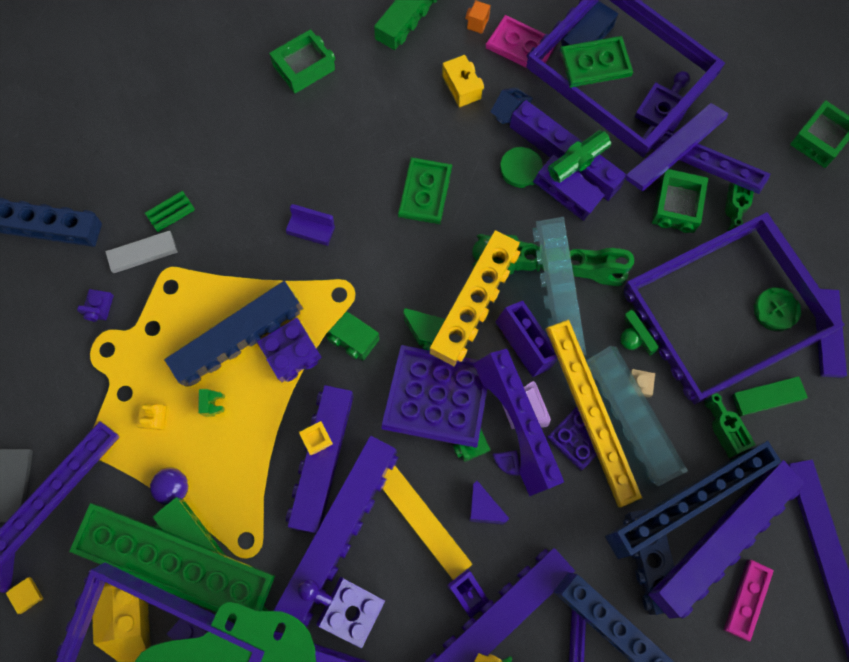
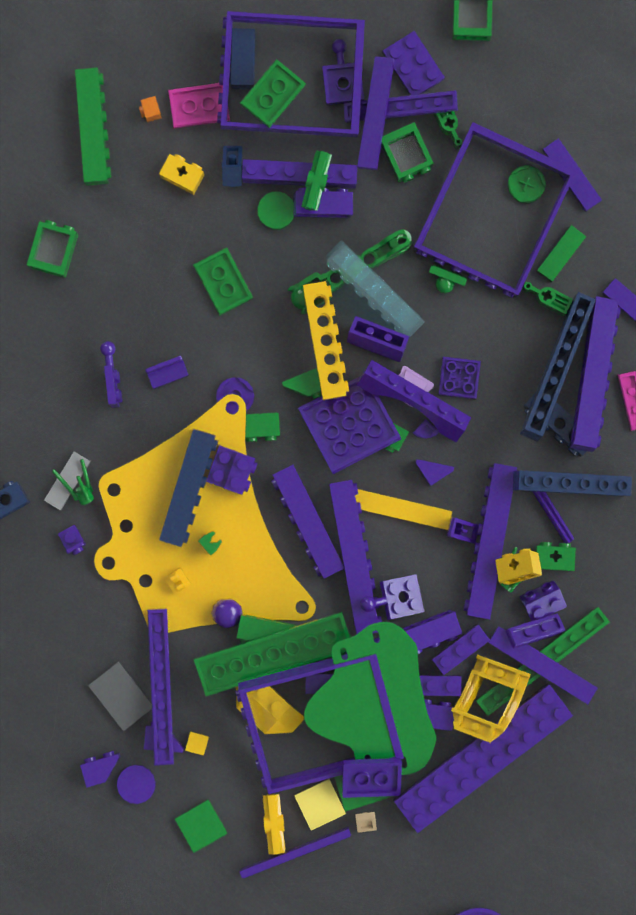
camera: 35 degrees left, 15 degrees up
green tile [145,191,195,232] -> none
yellow tile [299,421,333,455] -> none
yellow tile [546,320,642,507] -> none
clear light blue brick [586,346,688,487] -> none
tan plate [627,369,655,398] -> none
none -> green plant [52,459,94,505]
none -> dark purple plate [100,341,123,408]
none -> dark purple tile [216,377,254,414]
none -> dark purple plate [382,31,445,95]

